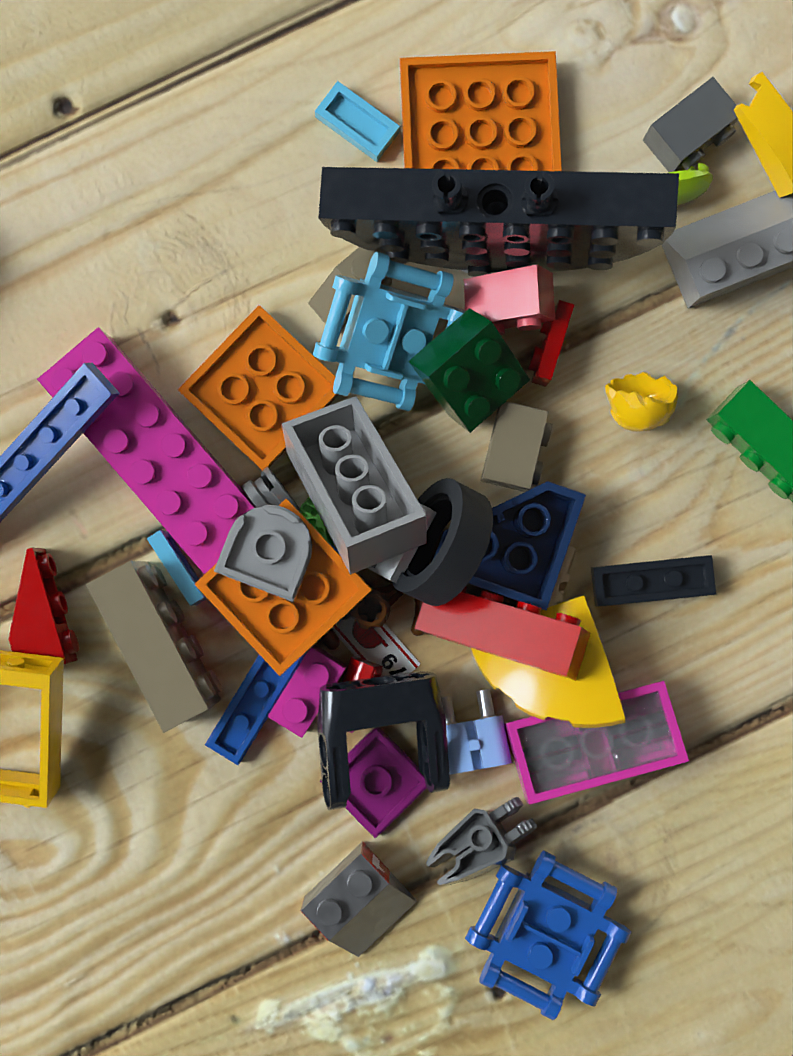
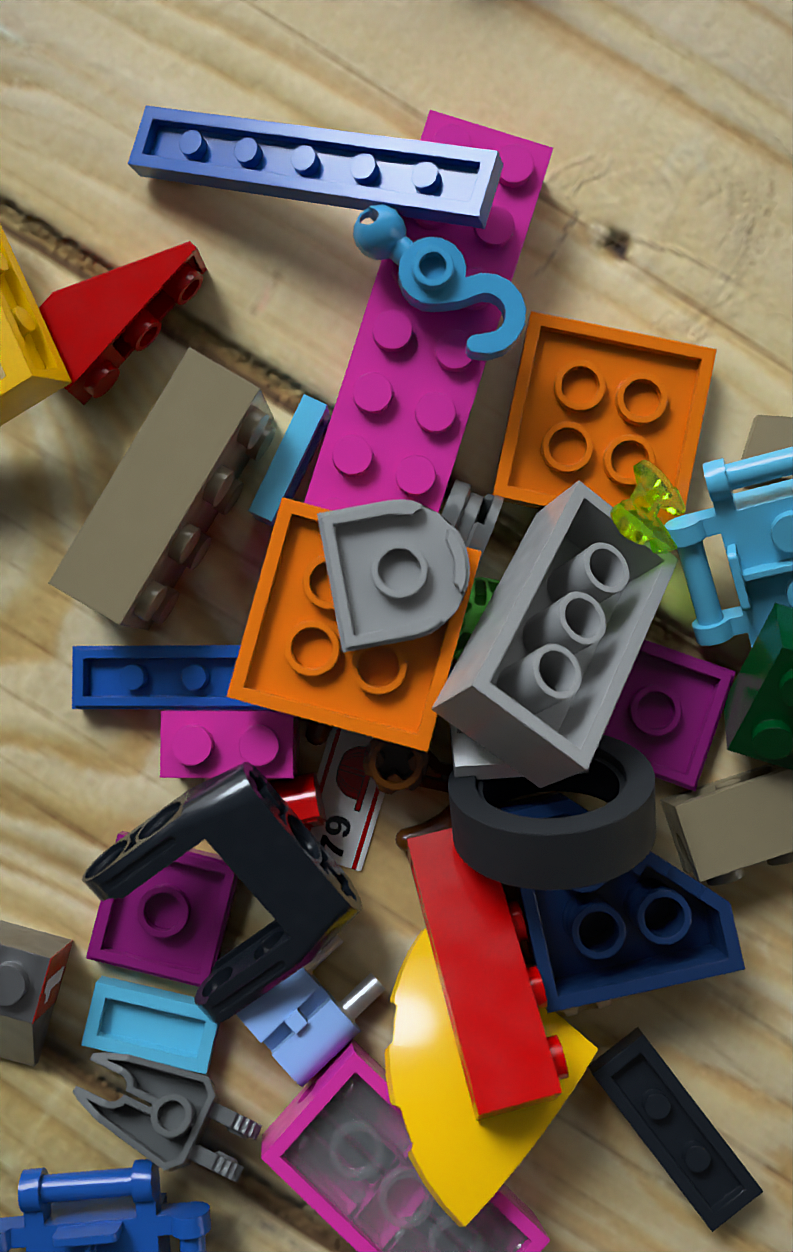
camera: 55 degrees right, 0 degrees up
none -> medium azure tile [81,976,220,1074]
none -> dark azure piece [353,204,526,361]
none -> magenta tile [603,639,736,791]
none -> clear neon green piece [610,460,686,554]

